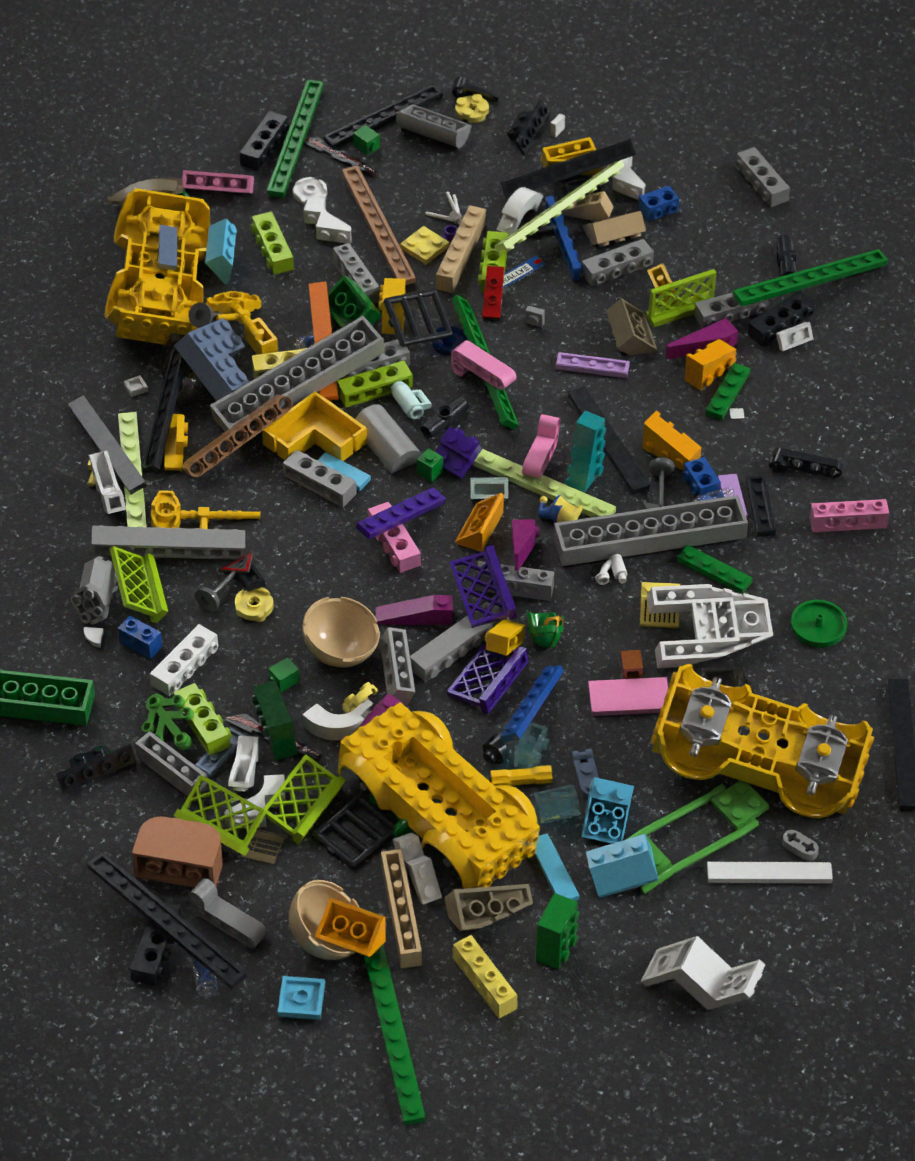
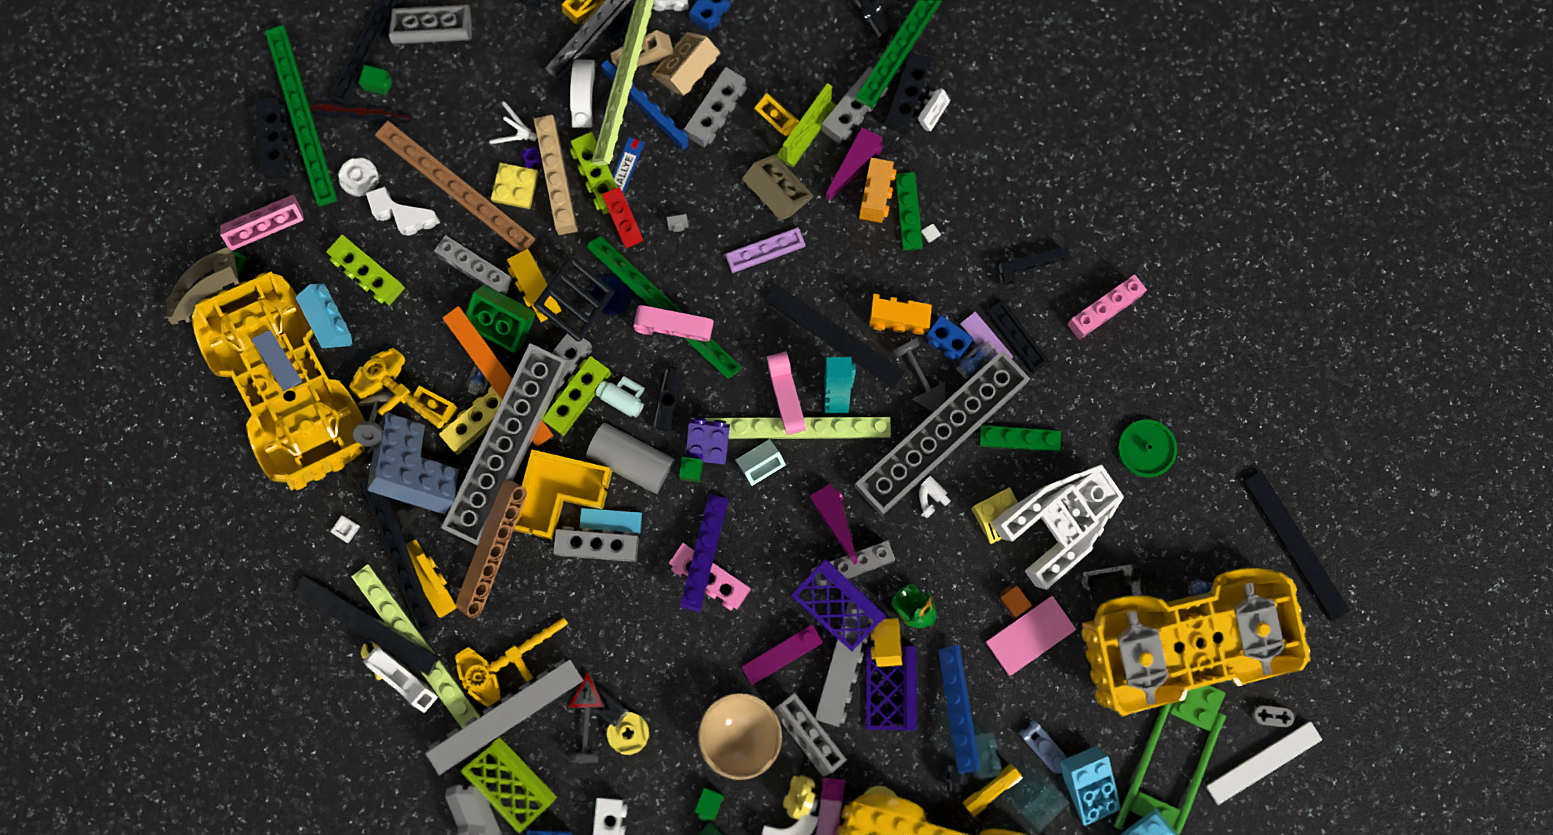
camera: 30 degrees left, 30 degrees up
light orange slope [455,493,504,552] -> none
piece [538,495,583,523] -> none

